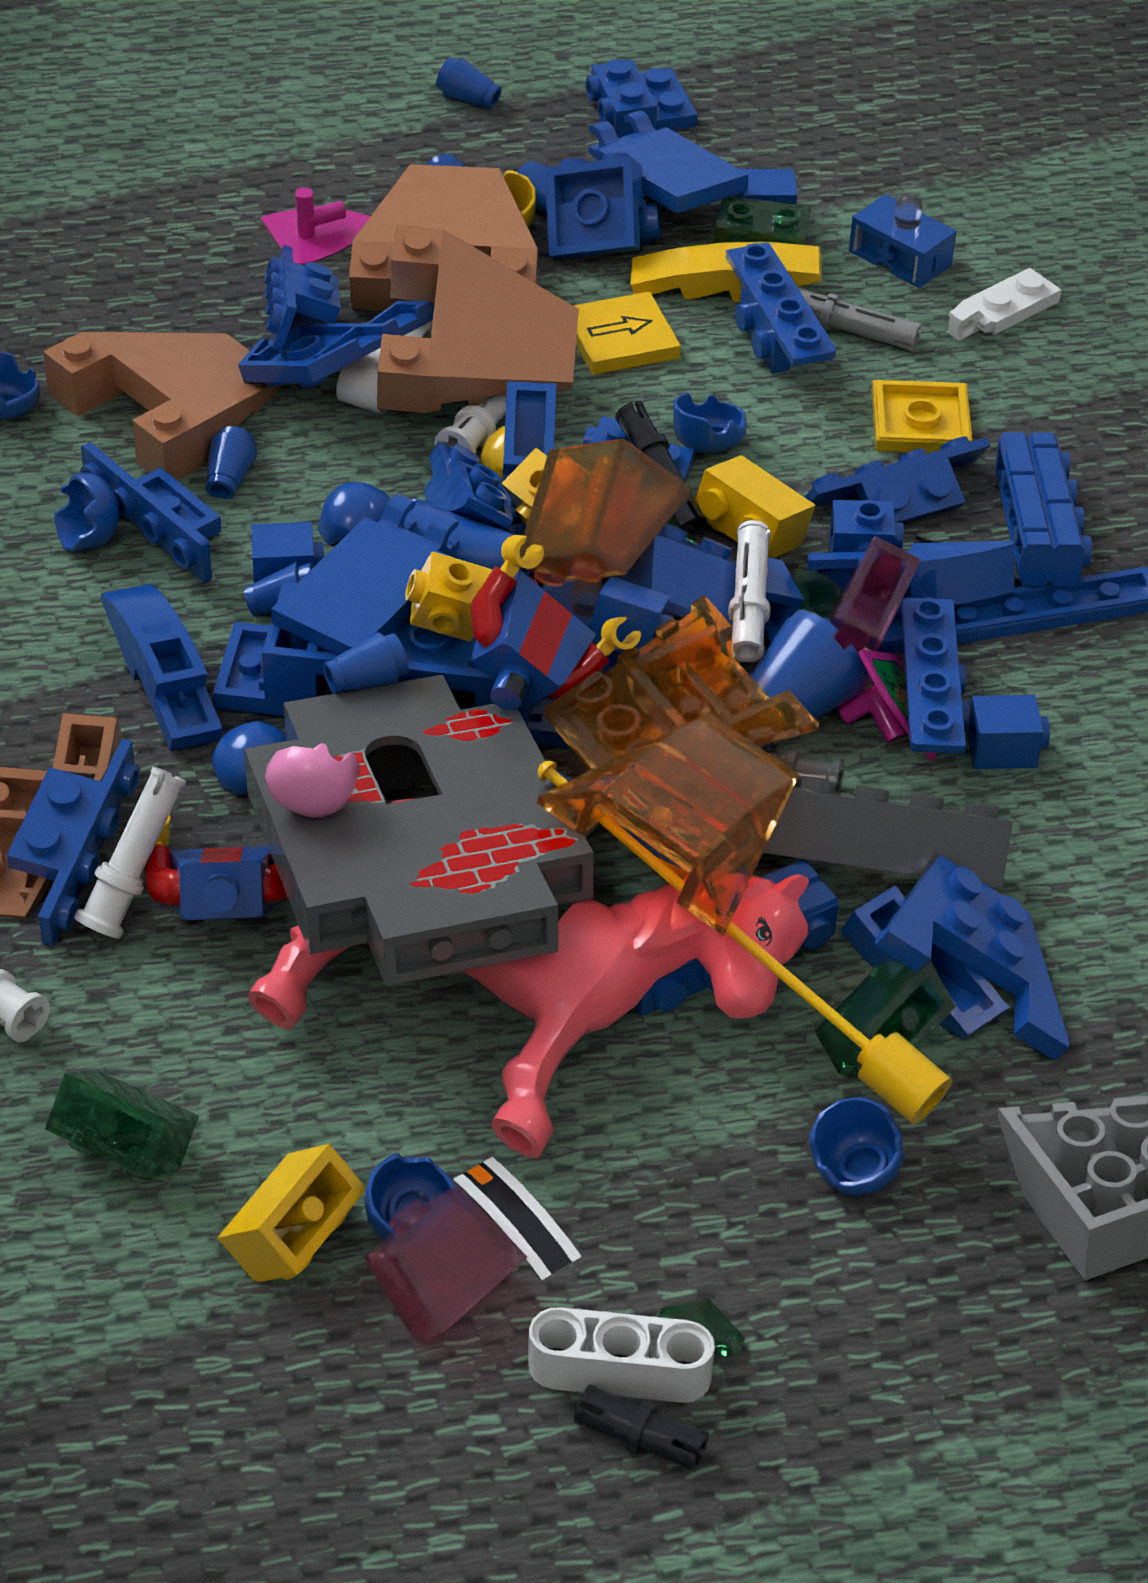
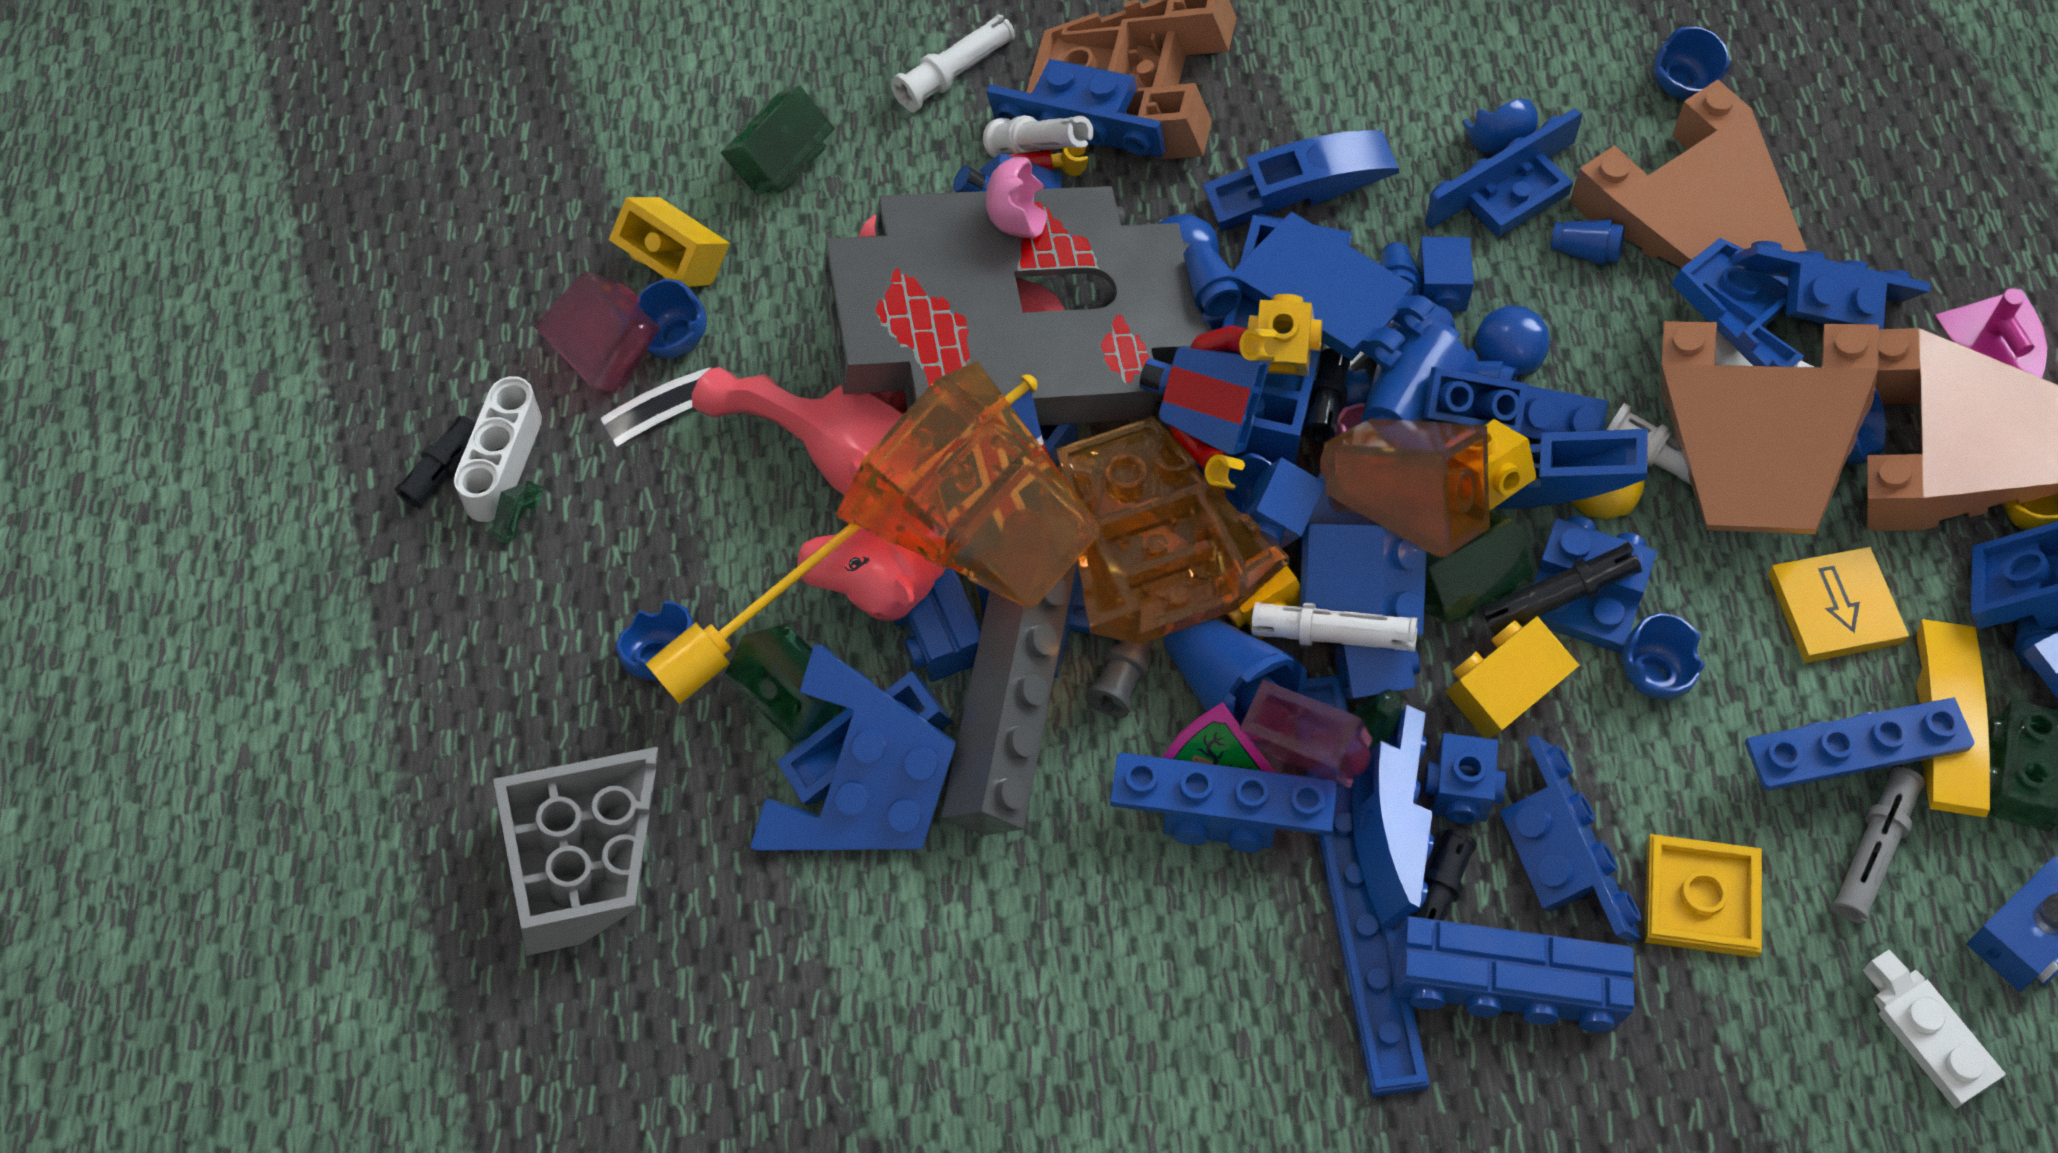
camera: 100 degrees right, 15 degrees up
blue brick [967,695,1050,769] -> none

